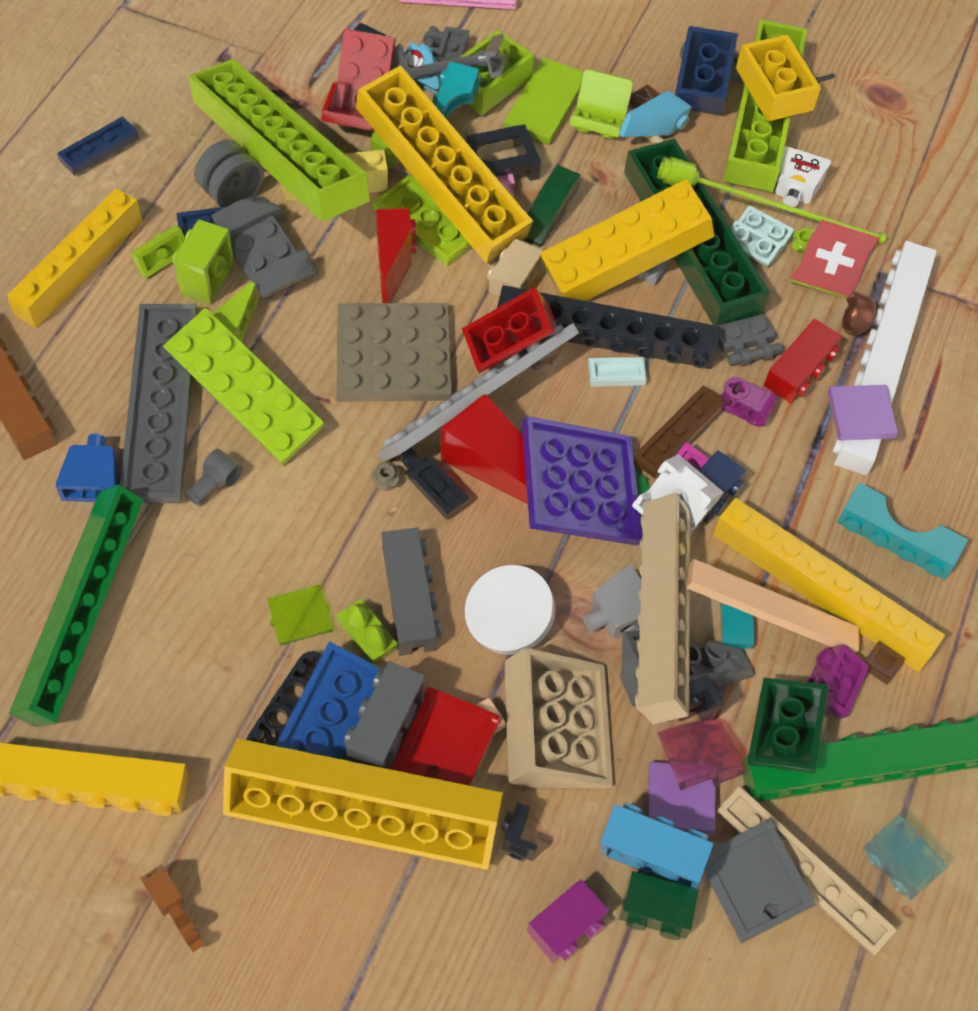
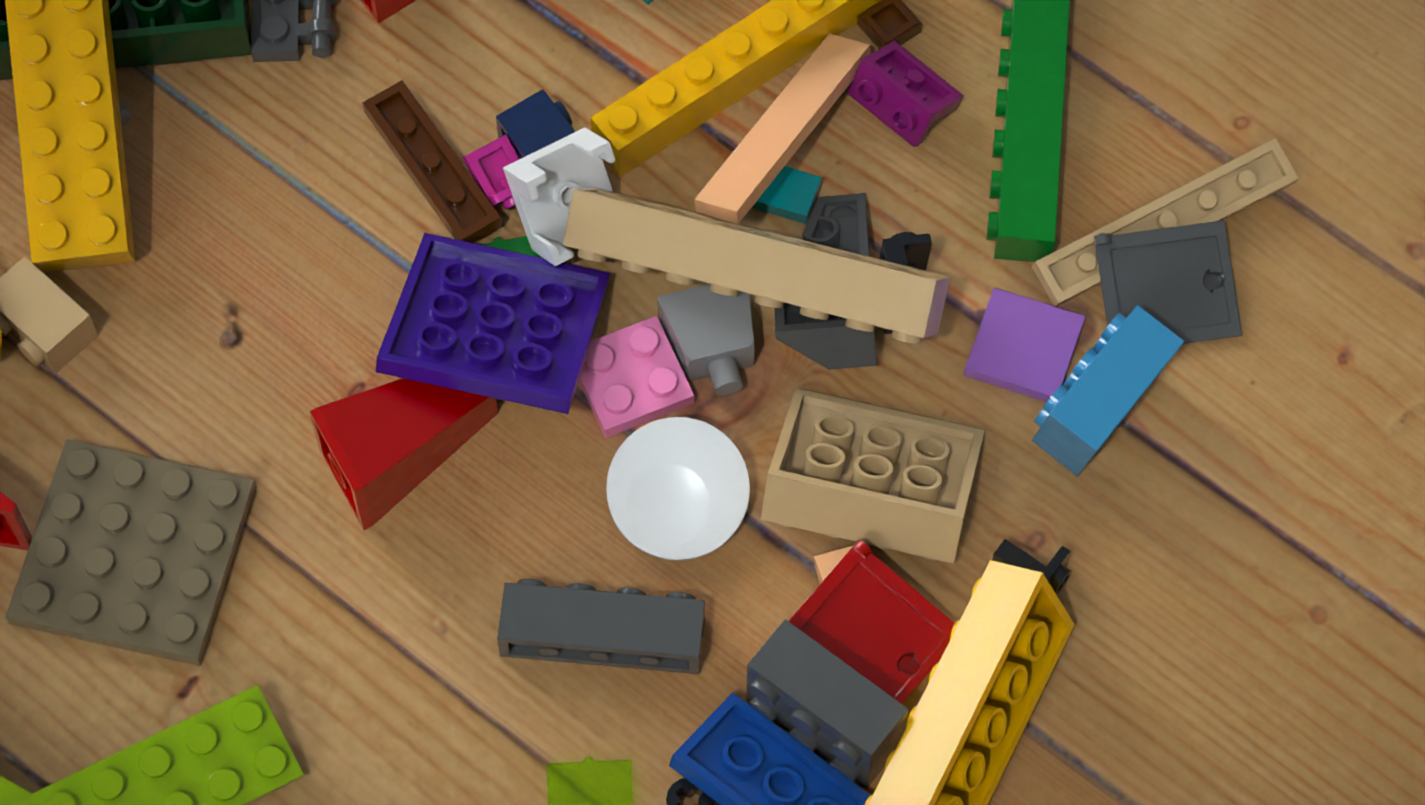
camera: 70 degrees left, 5 degrees up
lime tile [336,598,398,665] -> none
dark tan plate [371,463,400,491] -> none
light grey plate [376,323,579,462] -> none
black hinge [401,447,470,520] -> none
red slope [462,287,557,373] -> none
black brick [497,285,721,369] -> none
magenta brick [527,879,609,964] -> none
light aqua tile [587,357,647,387] -> none
dark green brick [619,871,699,940] -> none
clear pink slope [657,720,745,791] -> none
magenta piece [720,377,777,427] -> none
dark green slope [747,678,831,774] -> none
clear light blue brick [863,814,948,900] -> none
none -> bright pink plate [579,316,694,438]

